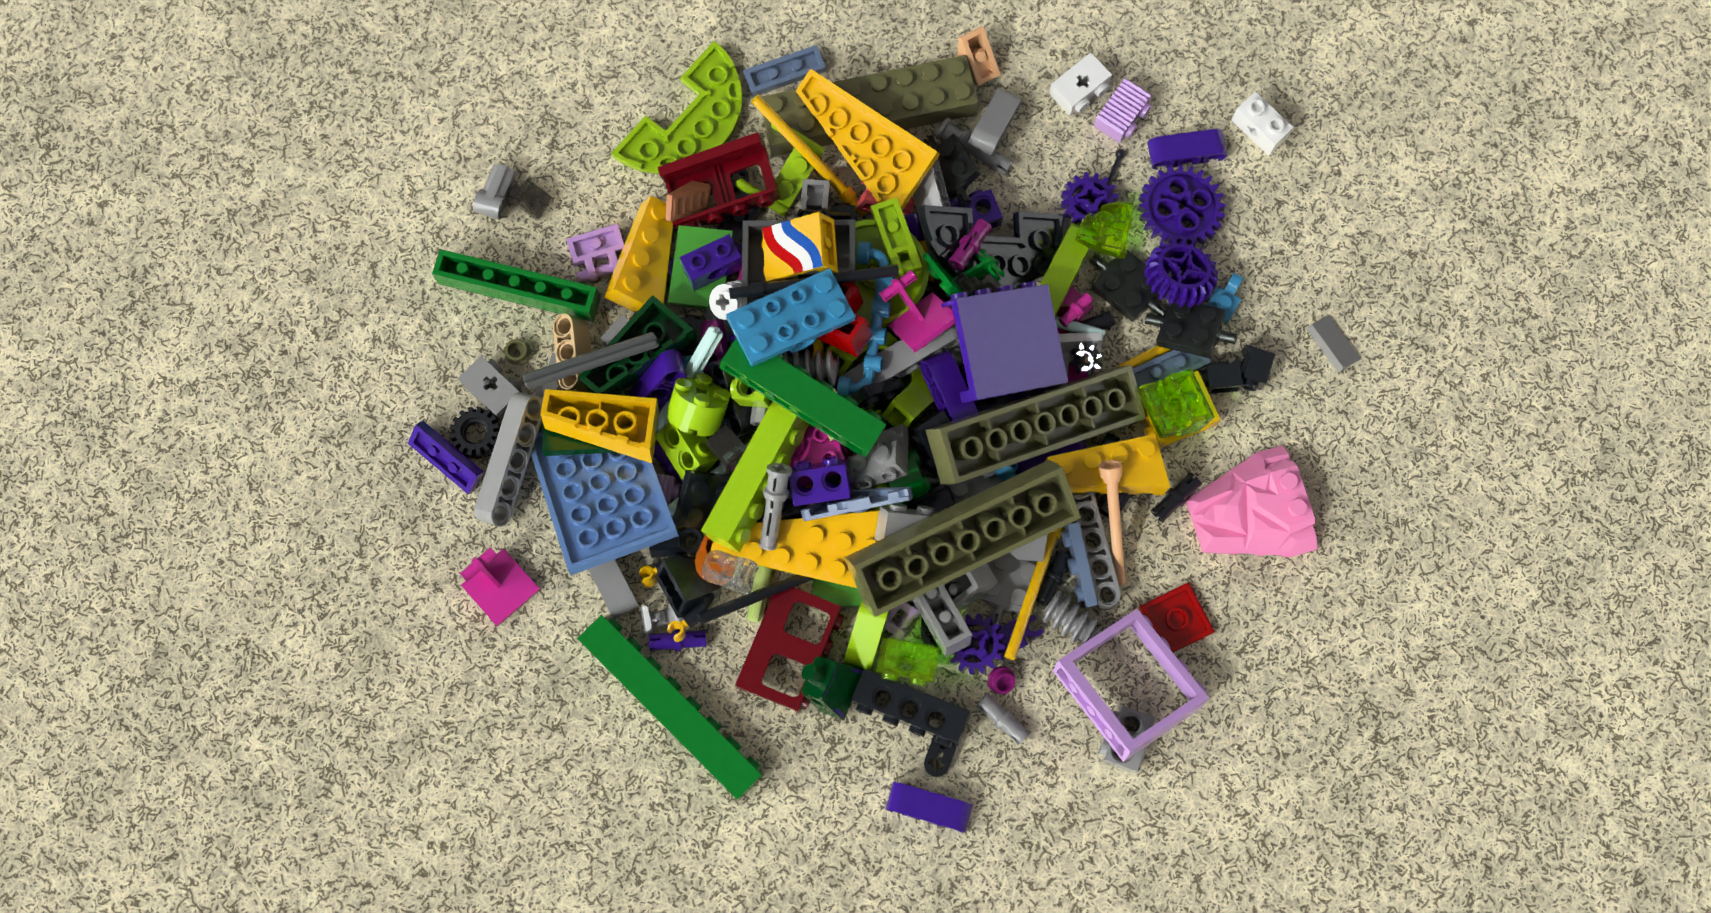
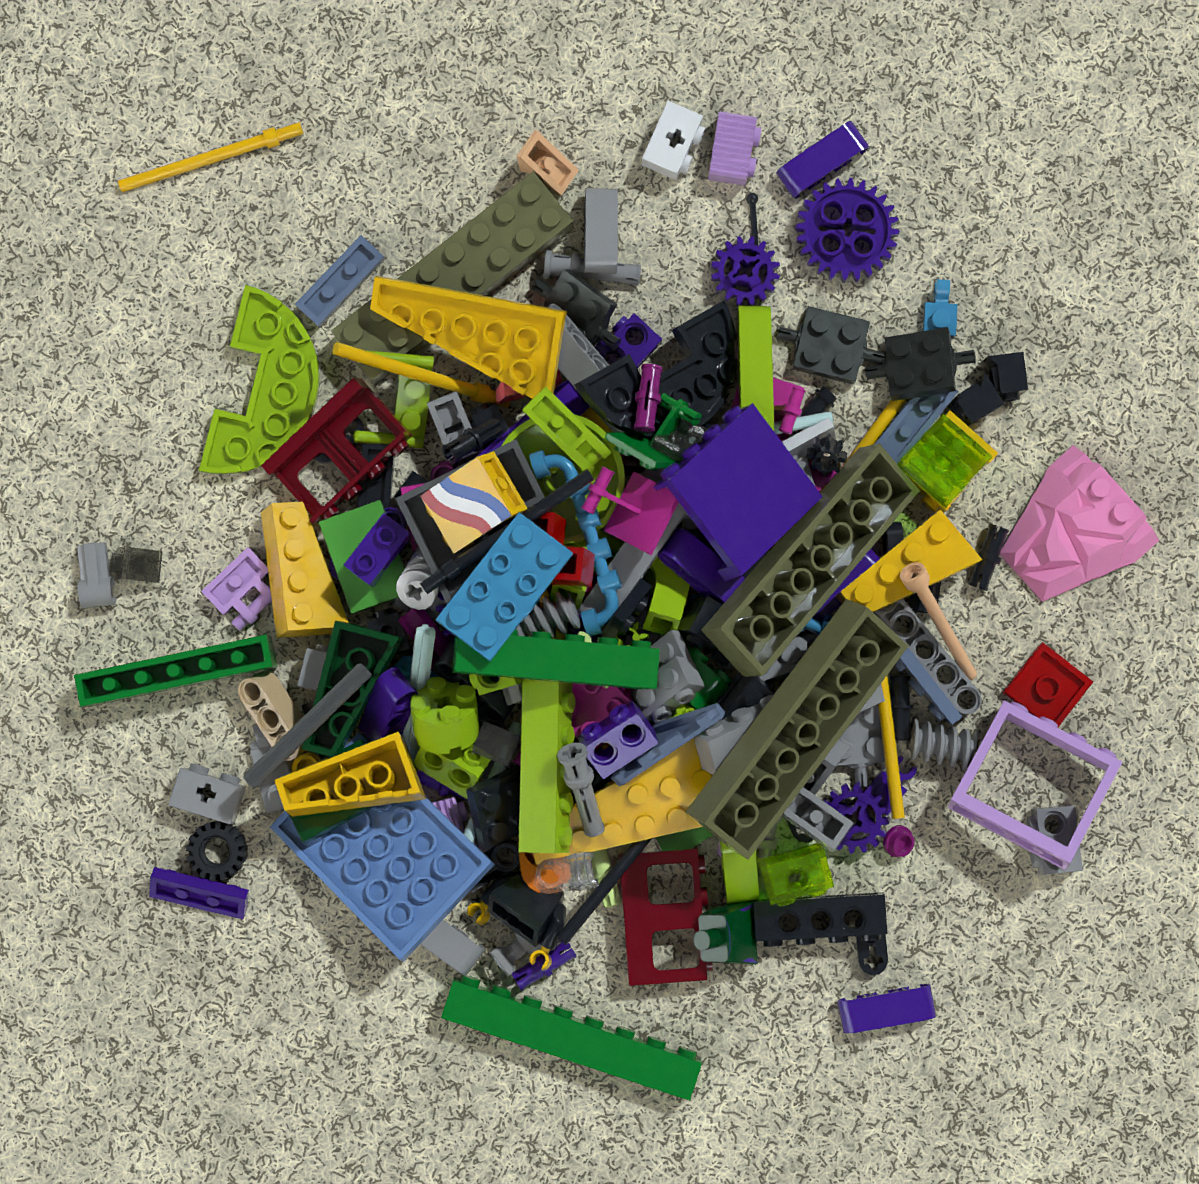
camera: 25 degrees left, 10 degrees up
dark pink plate [460,547,540,627] -> none
light grey beam [474,392,543,527] -> none
olive plate [504,339,531,365] -> none
nougat slope [666,180,710,221] -> none
light grey pin [976,693,1030,745] -> none
clear neon green brick [1075,202,1134,259] -> none
dark purple gear [1144,239,1219,308] -> none
white brick [1231,92,1294,155] -> none
light grey slope [1307,315,1361,373] -> none

